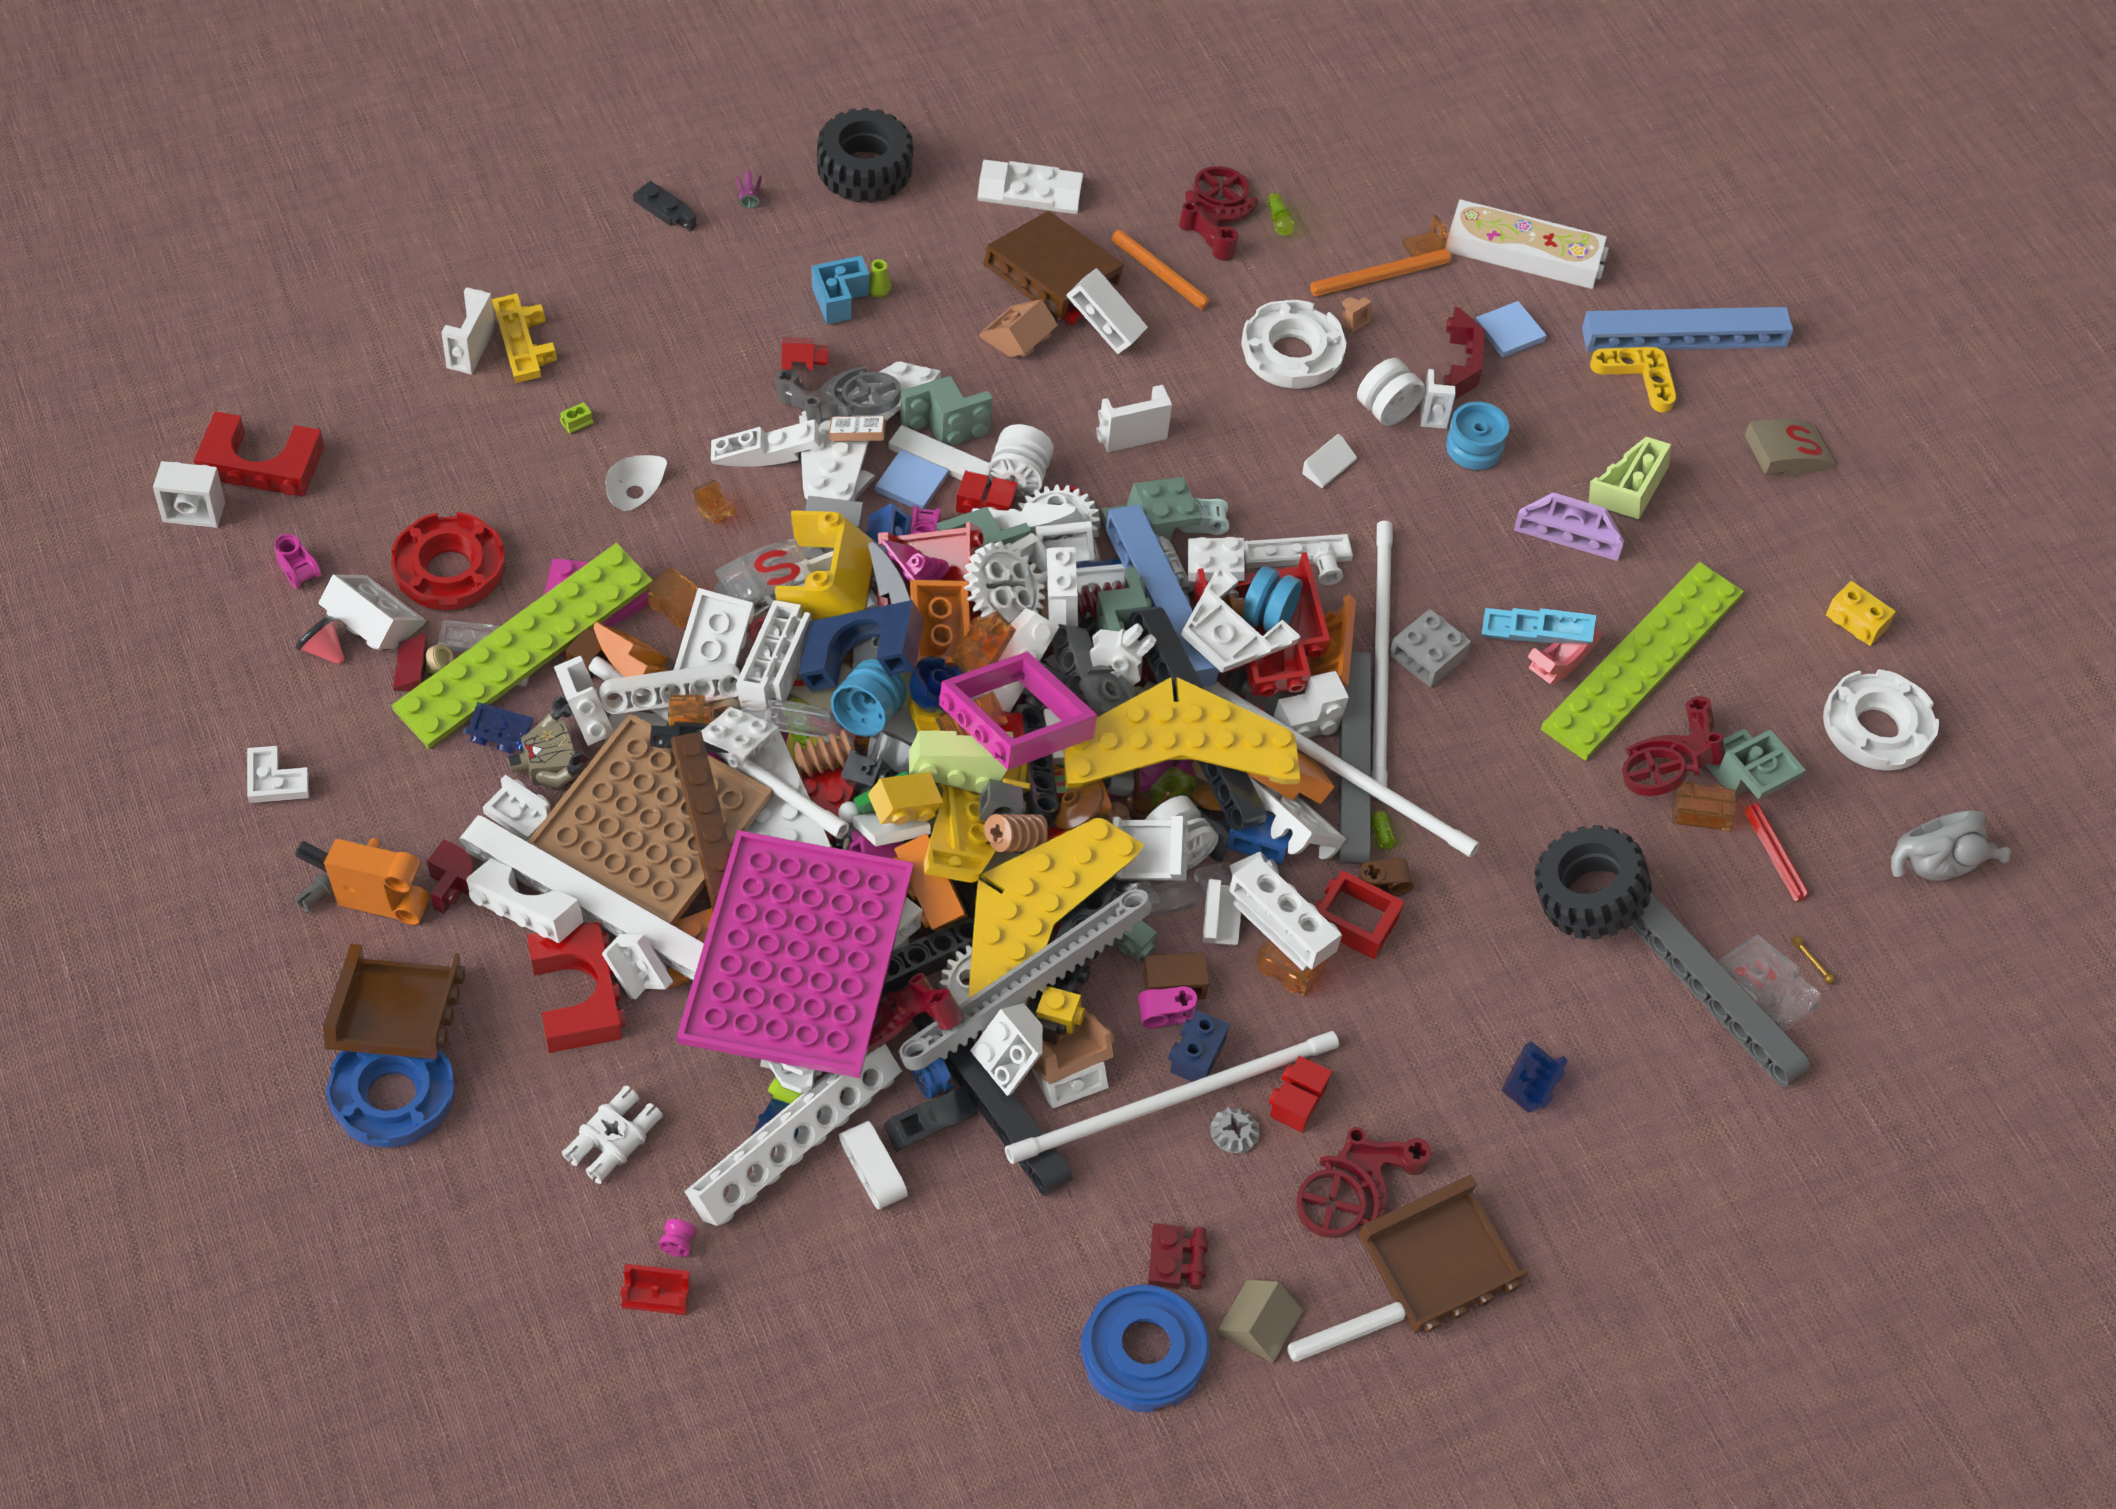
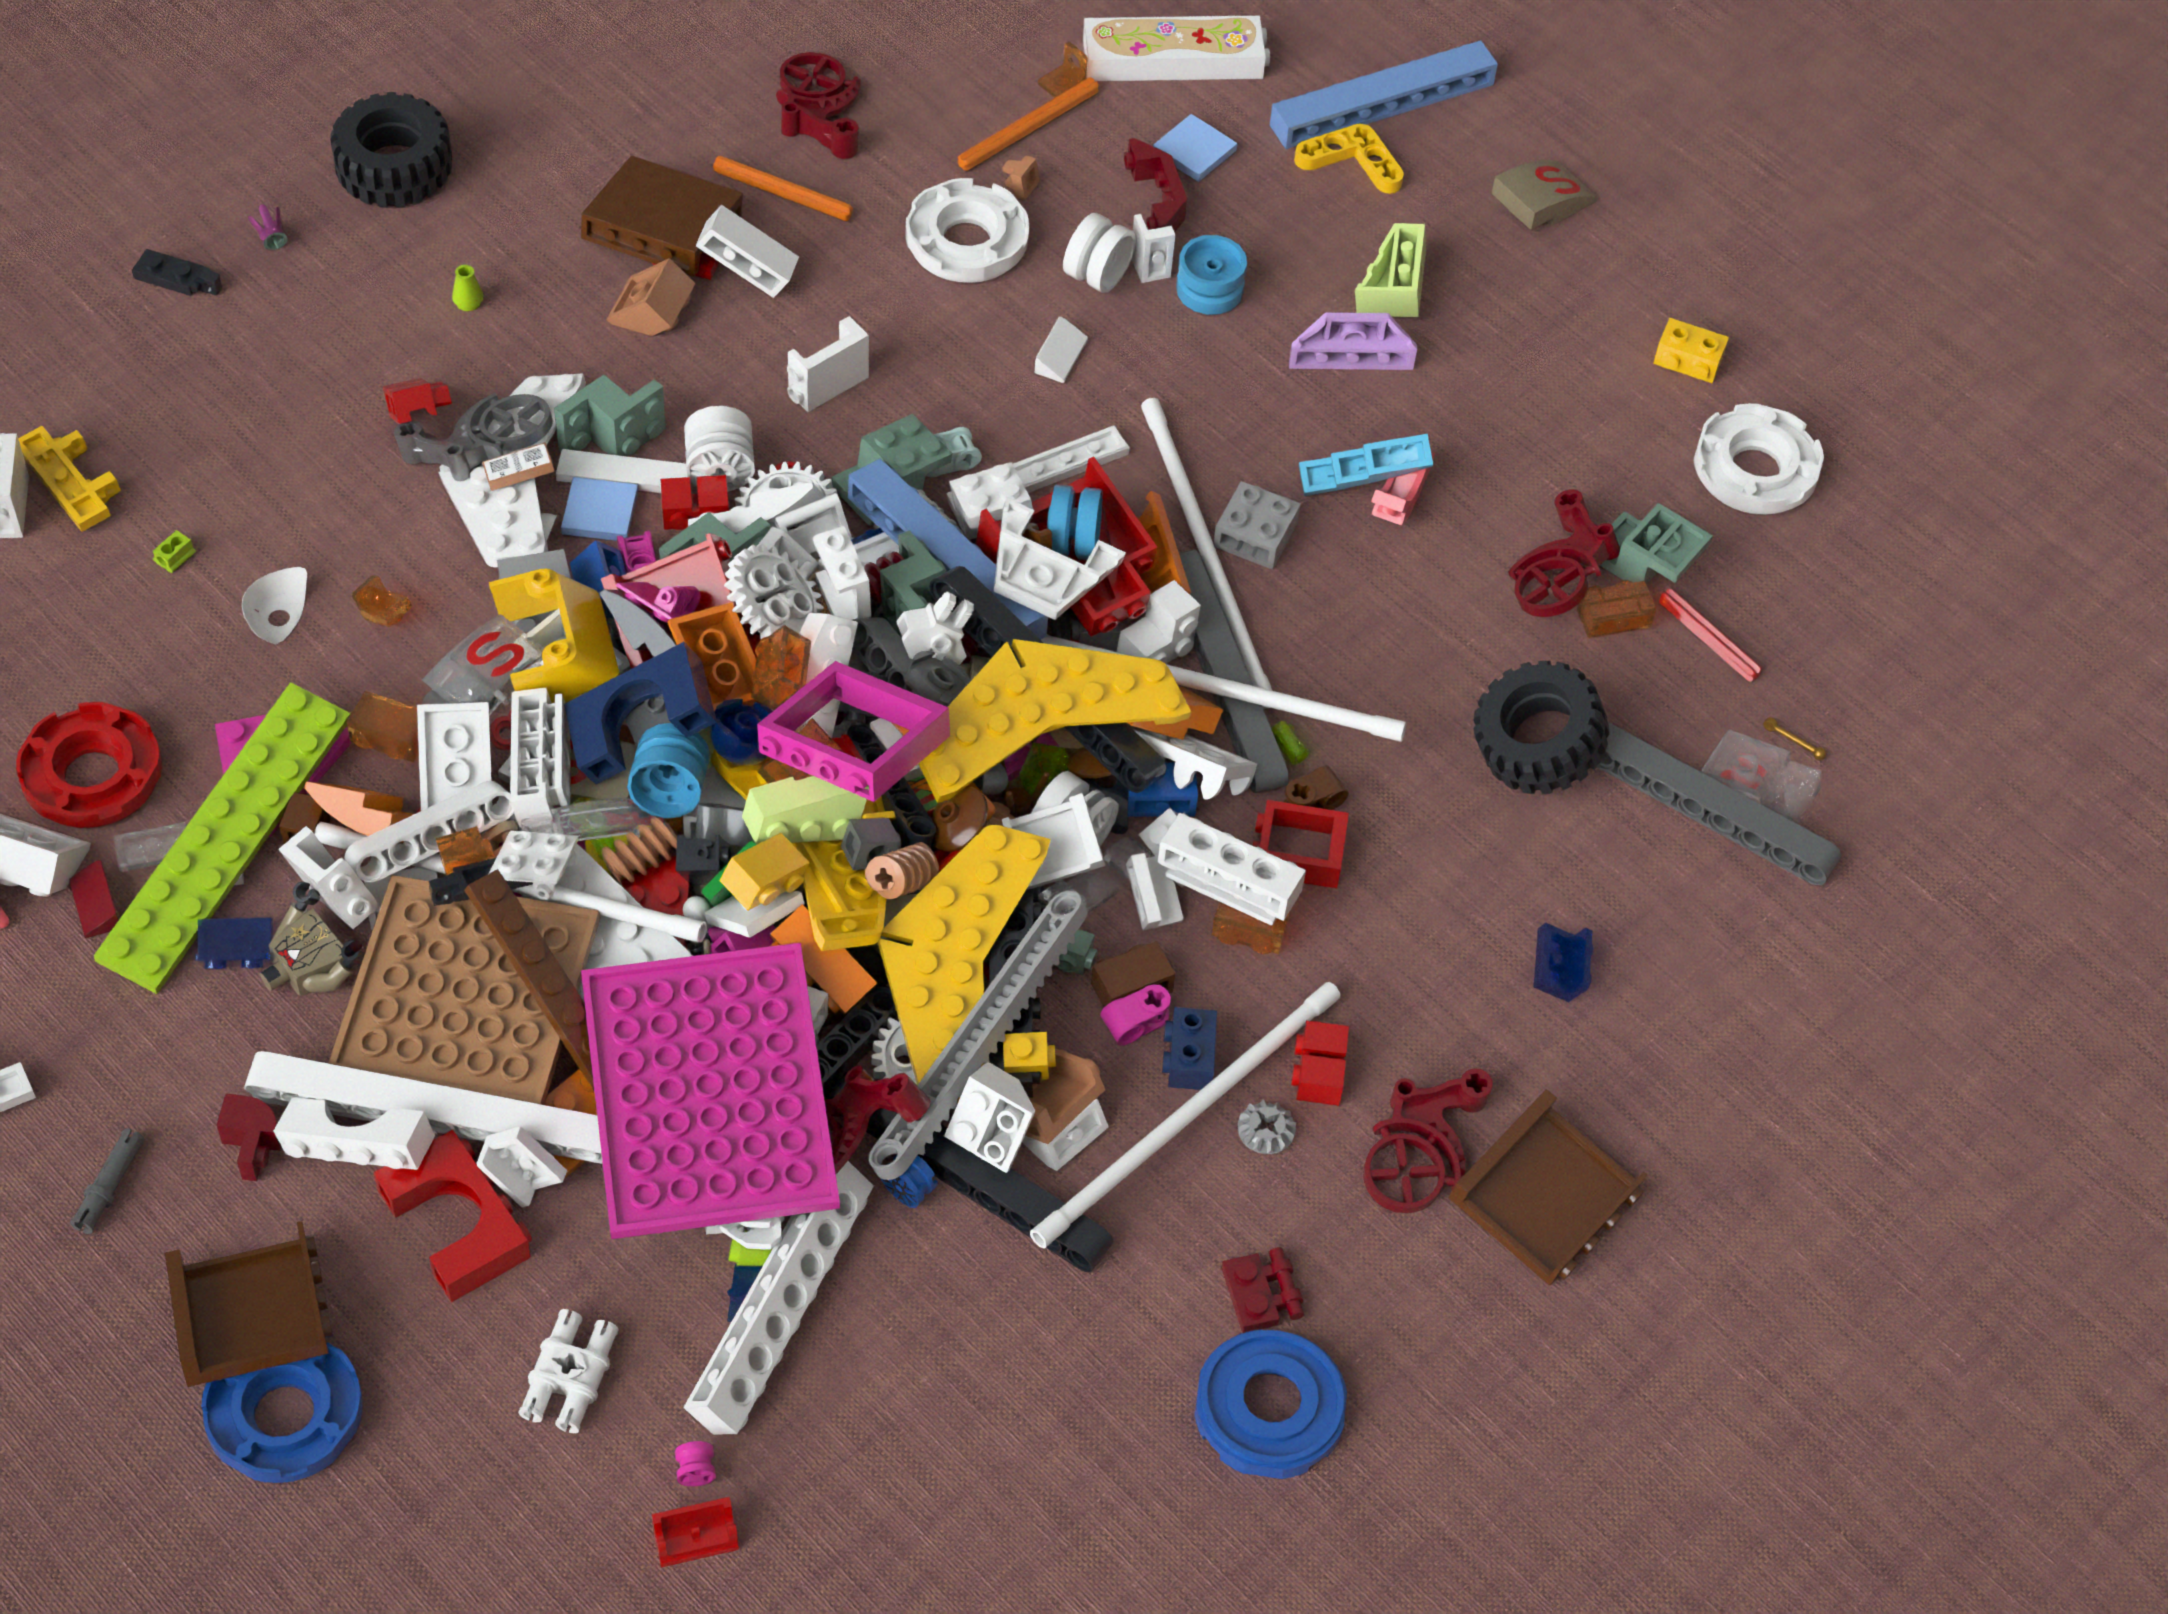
camera: 20 degrees left, 0 degrees up
orange piece [295,838,430,925] -> none
tan tile [426,644,454,674] -> none
white bracket [483,775,551,842] -> none
white slope [711,419,819,467] -> none
dark azure brick [812,255,869,324] -> none
white beam [839,1121,908,1210] -> none
black slope [883,1086,978,1152] -> none
white piece [977,160,1083,214] -> none
dark tan slope [1217,1280,1303,1364] -> none
clear neon green pin [1266,193,1294,236] -> none
white axle [1287,1302,1406,1362] -> none
white bush [1313,549,1343,586] -> none
lime plate [1540,562,1744,761] -> none
light grey piece [1891,810,2011,882] -> none

